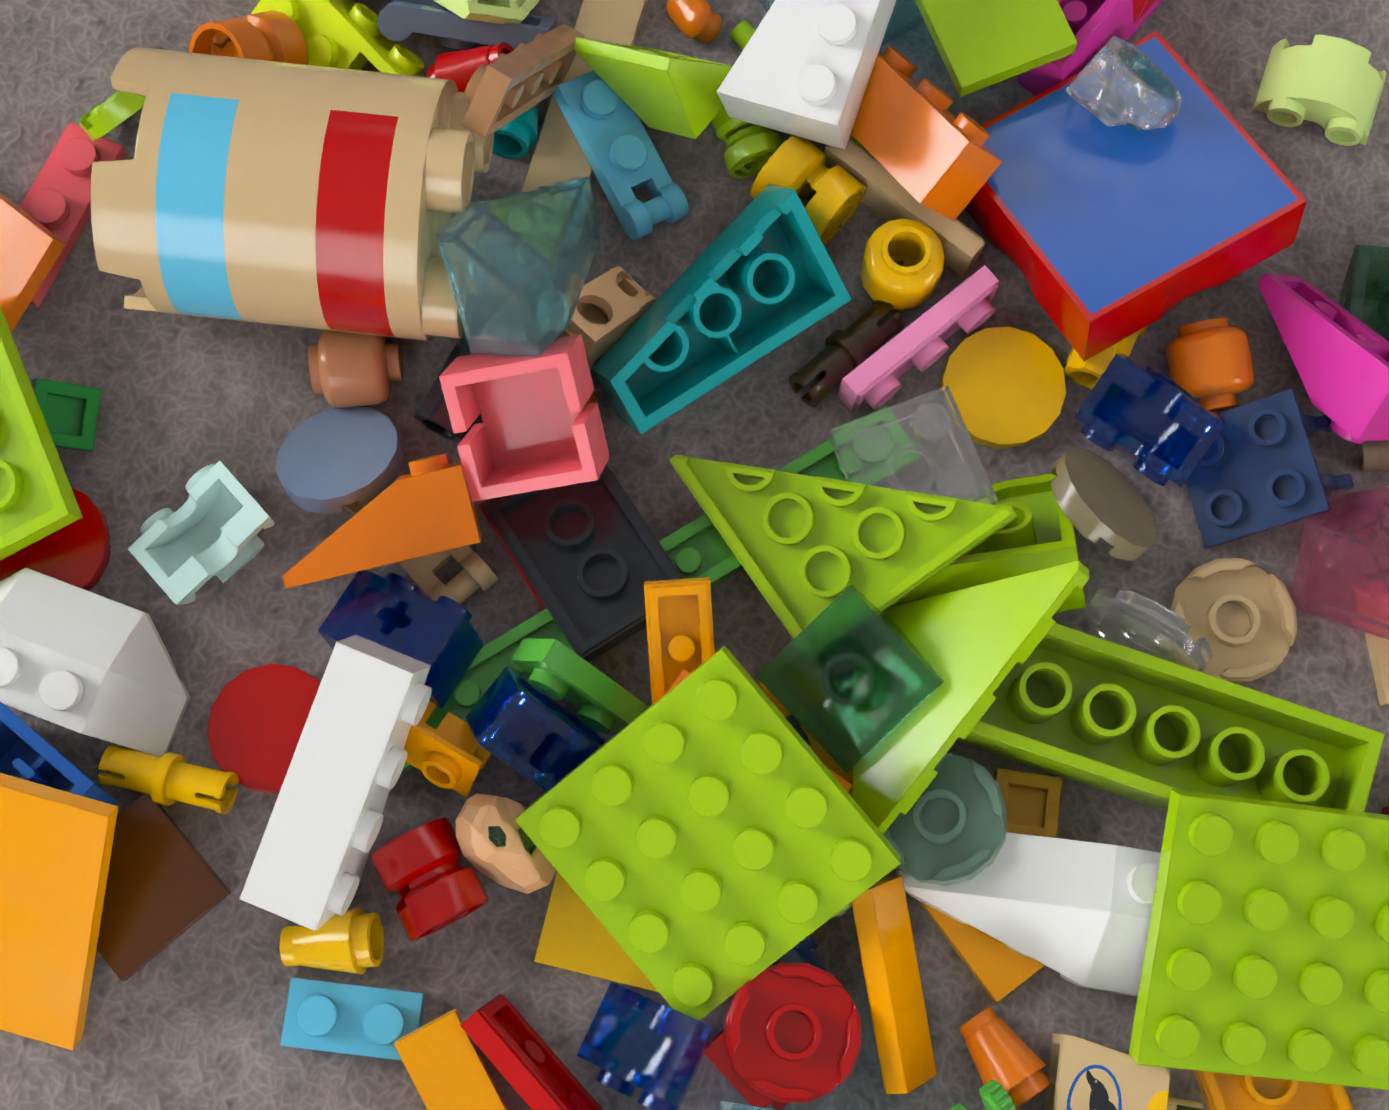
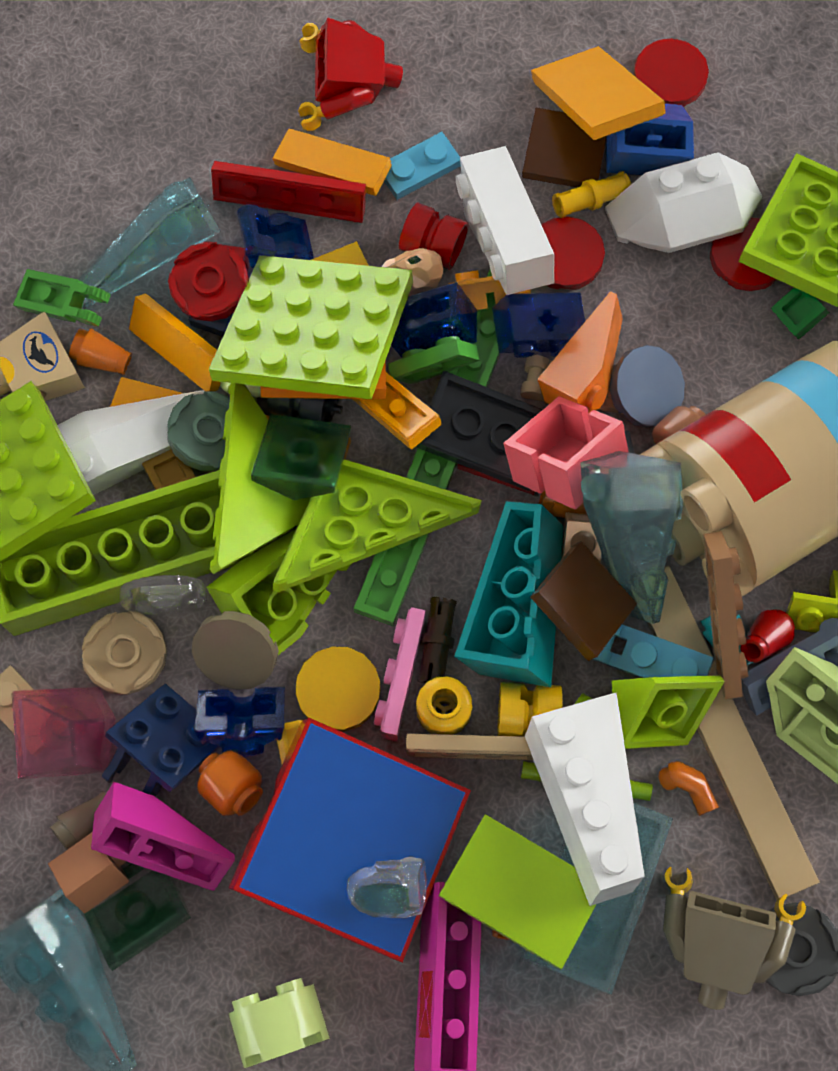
camera: 145 degrees right, 5 degrees down
light aqua cylinder [128,461,274,605] -> none
yellow cone [279,907,384,975] -> none
clear plate [828,385,998,505] -> none
orange brick [851,45,1002,221] -> none
none -> reddish brown tile [530,541,637,661]

